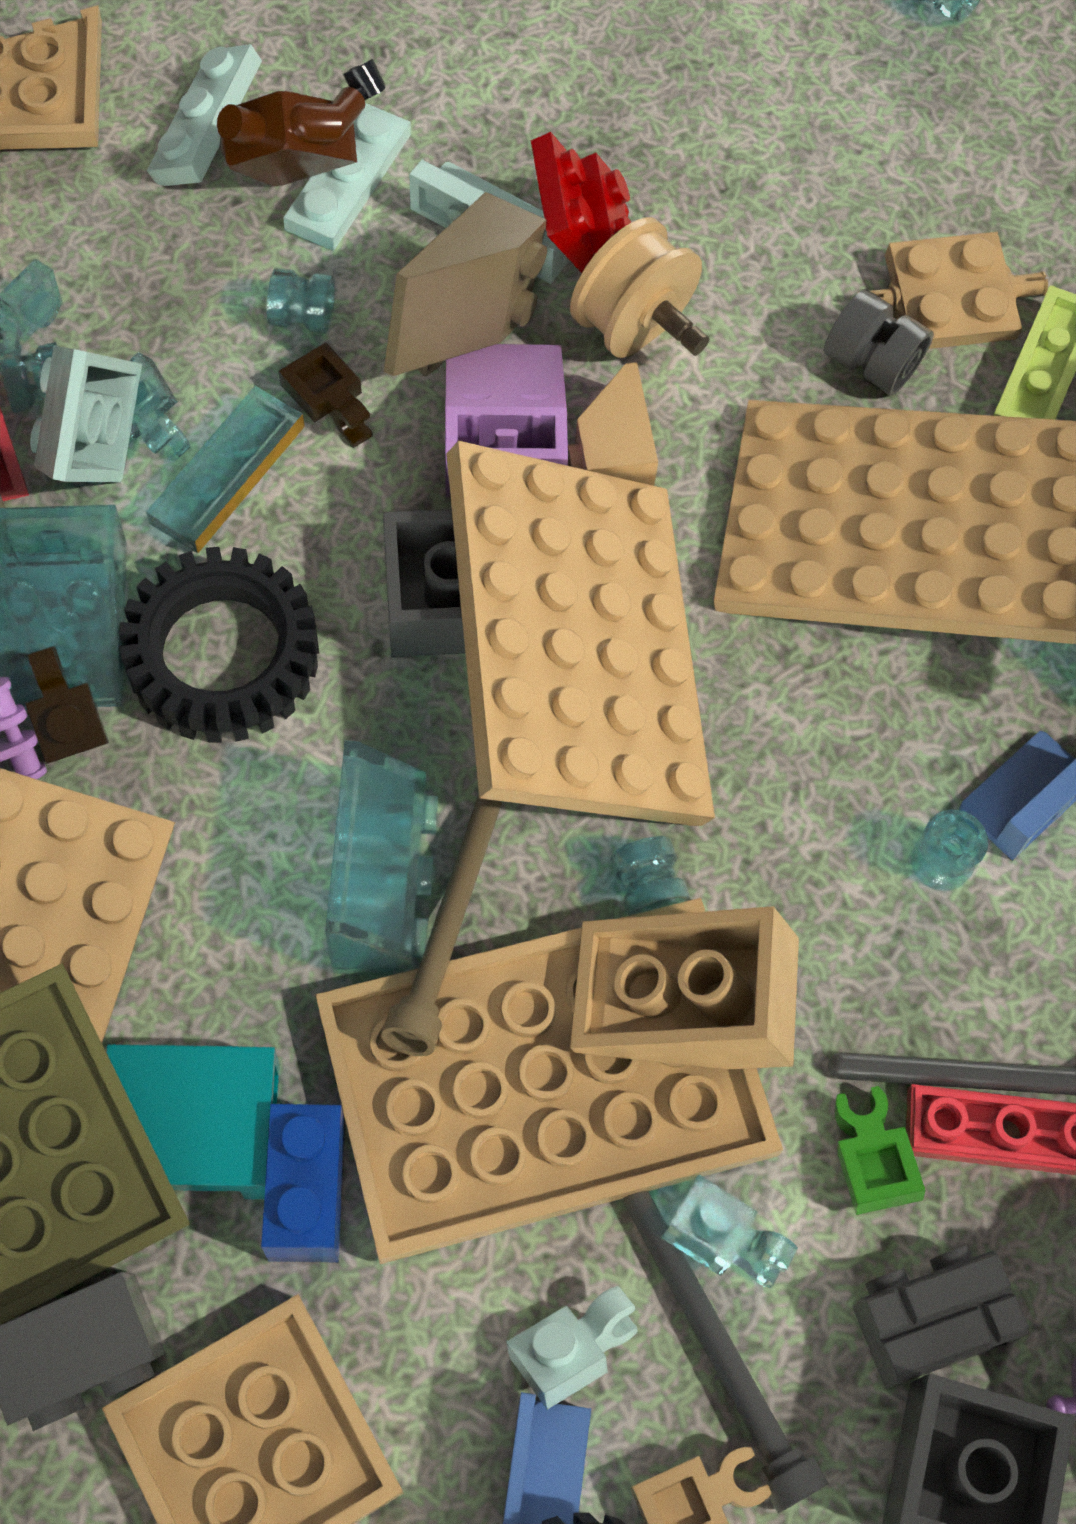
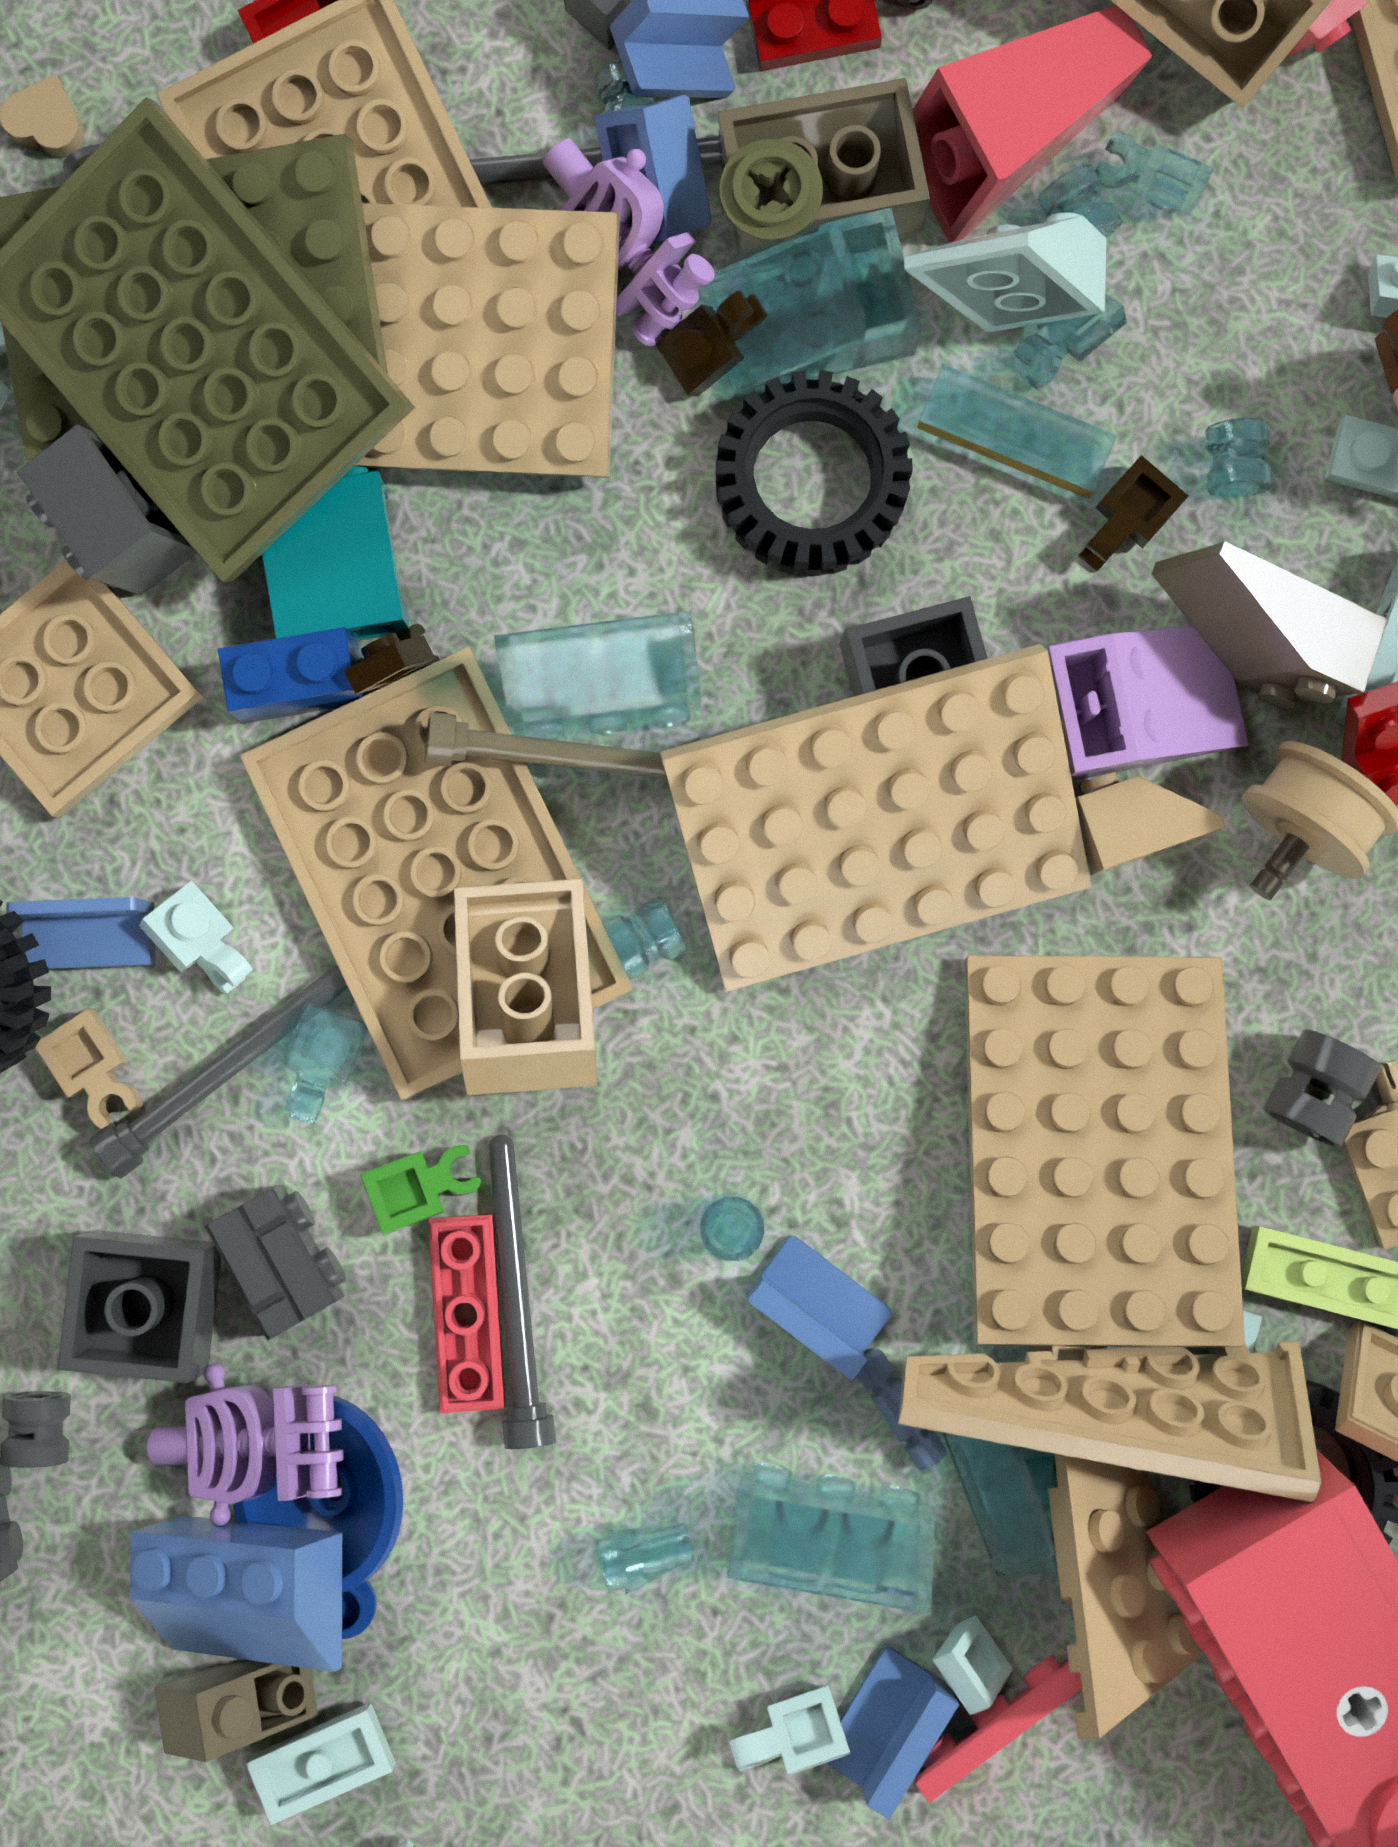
camera: 85 degrees right, 20 degrees up
none -> dark brown plate [344,624,440,695]

